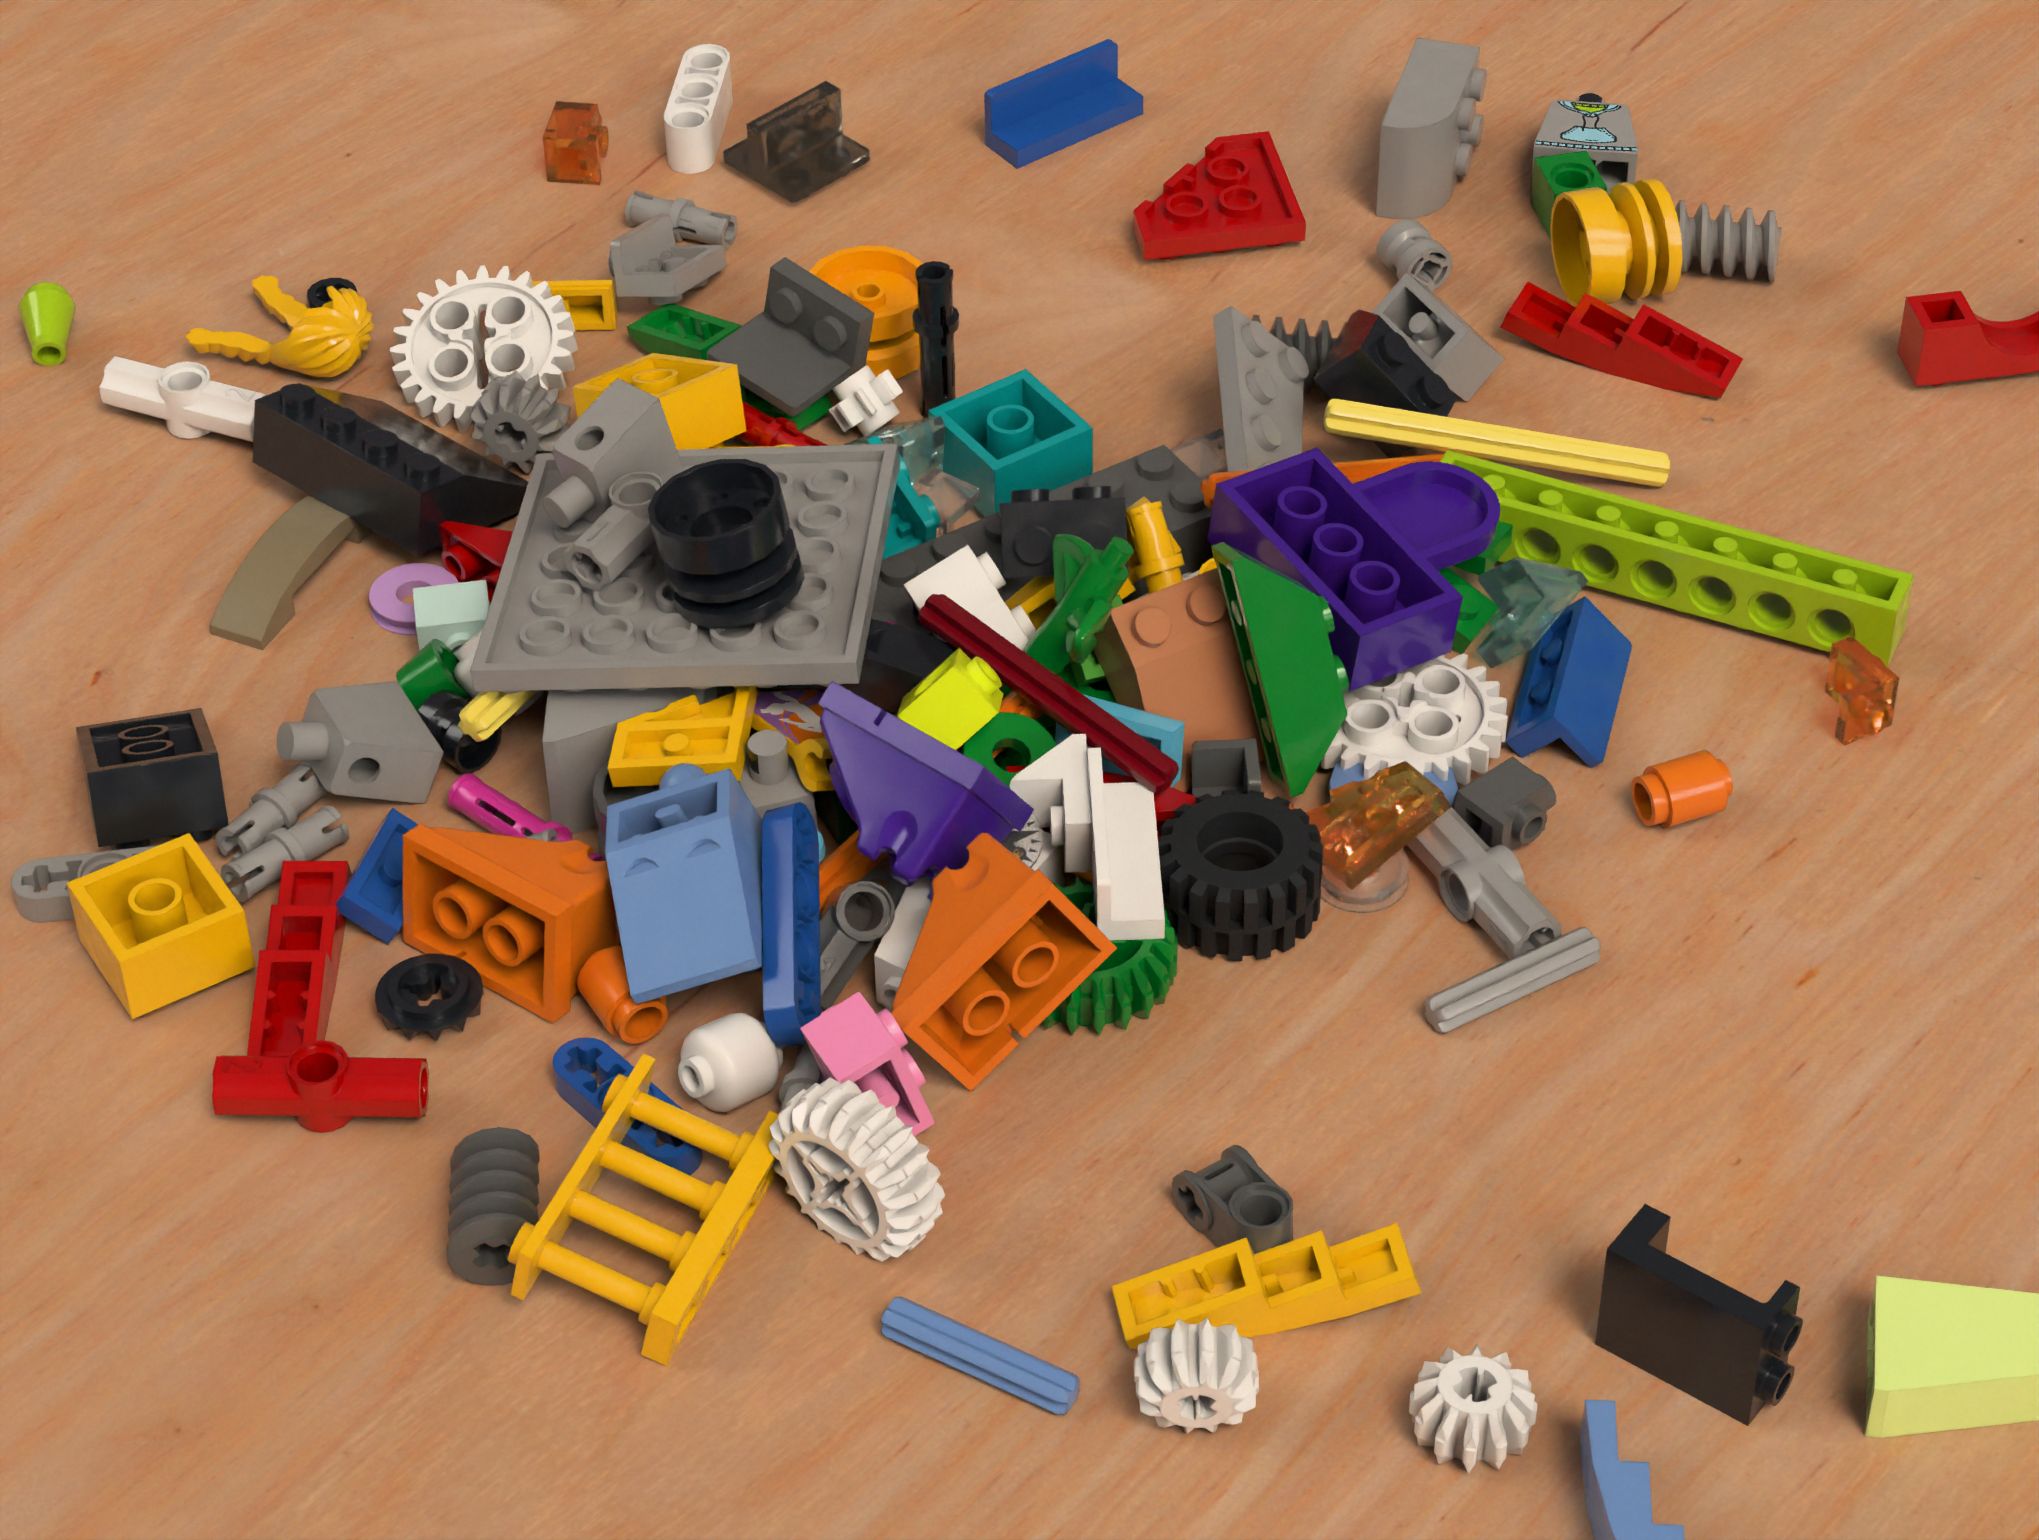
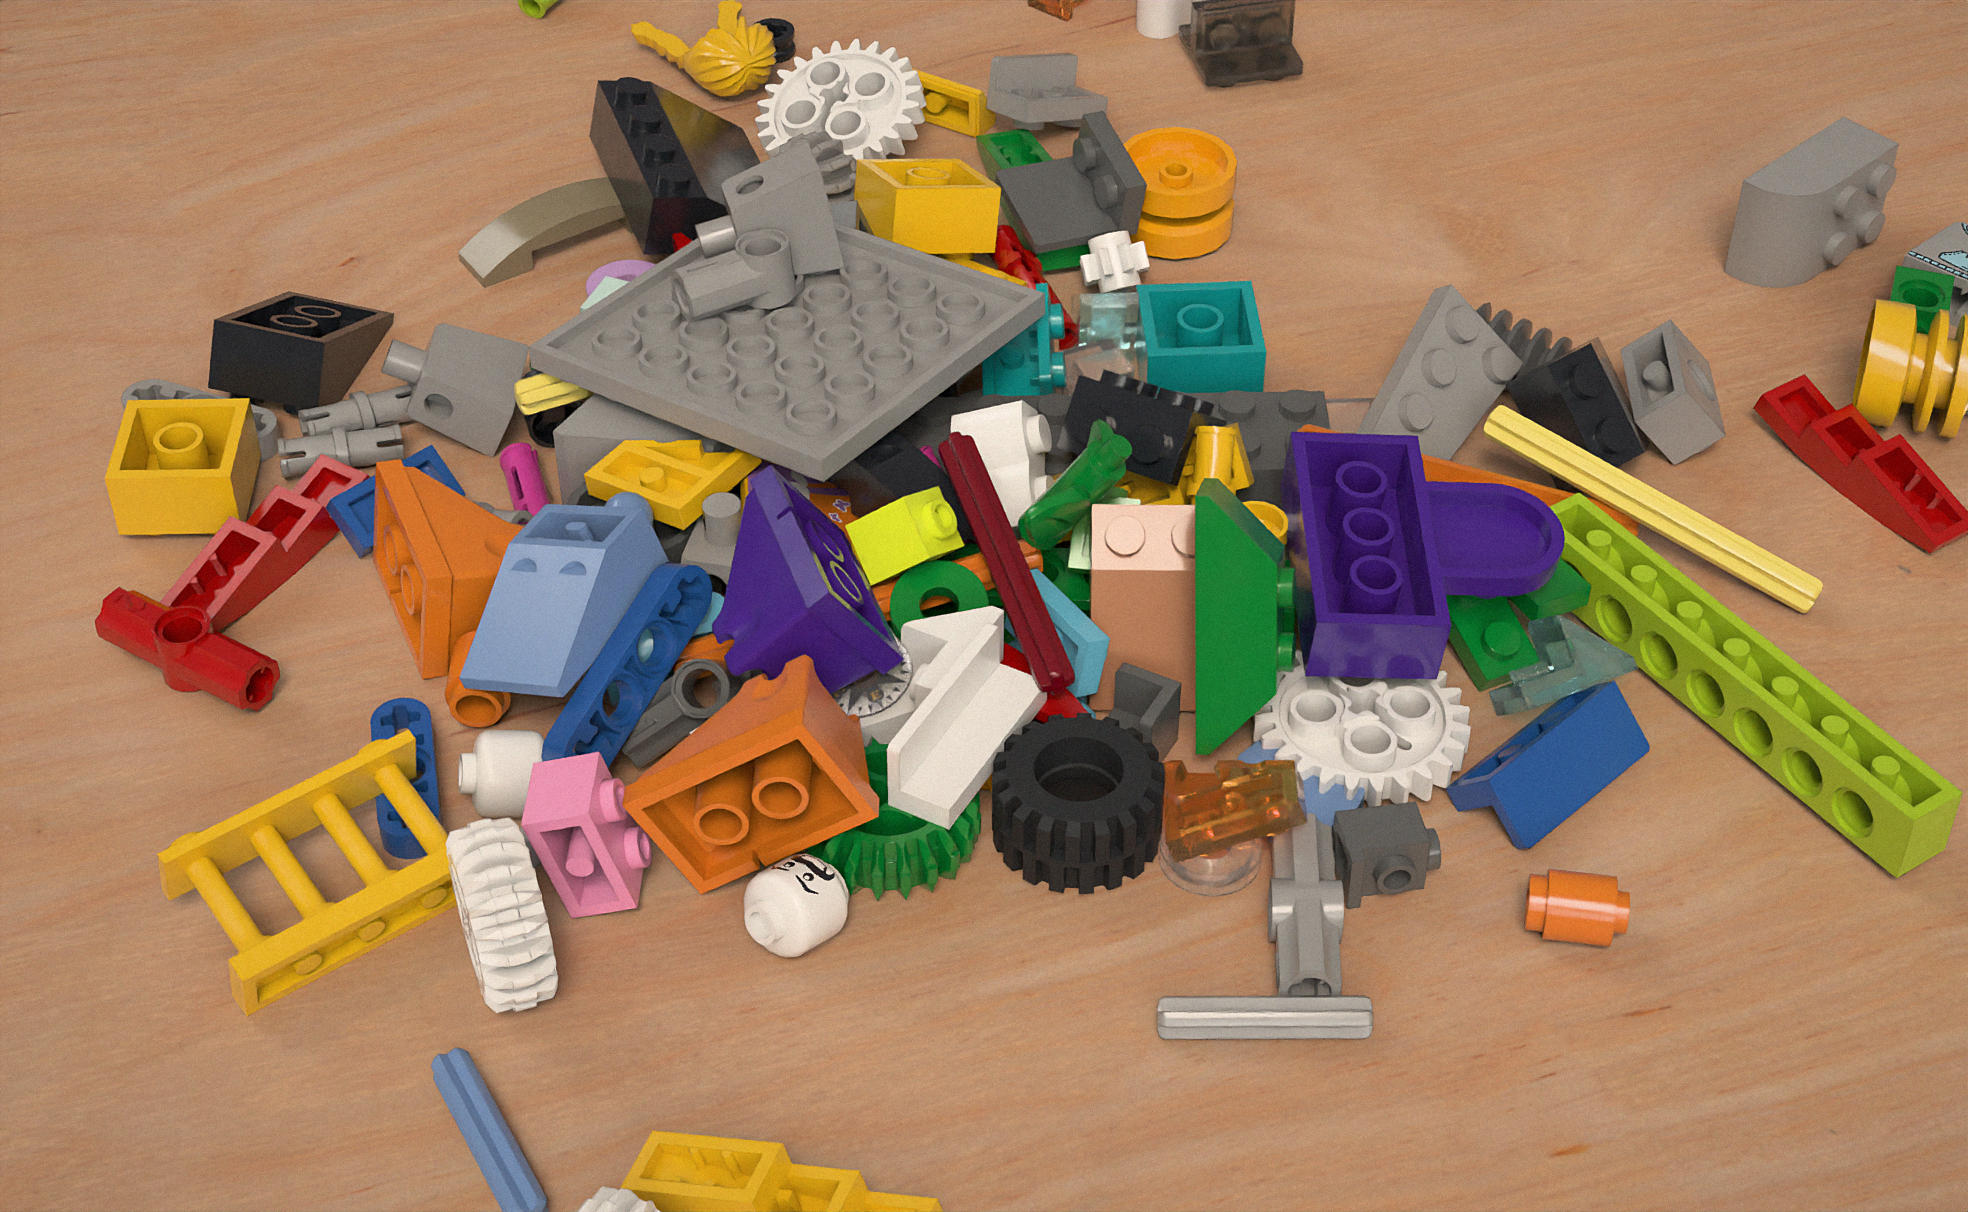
camera: 30 degrees right, 0 degrees up
white piece [99,356,266,442] -> none
black gear [375,954,484,1040] -> none
dark grey piece [447,1127,540,1286] -> none
light grey pin [625,190,738,250] -> none
black wheel [648,459,805,628] -> none
black pin [912,261,959,422] -> none
blue panel [984,39,1143,169] -> none
red plate [1133,131,1306,260] -> none
dark grey piece [1172,1145,1293,1254] -> none
light grey wheel [1377,219,1452,292] -> none
clear orange bracket [1825,636,1900,745] -> none
none -> white head [743,854,848,958]

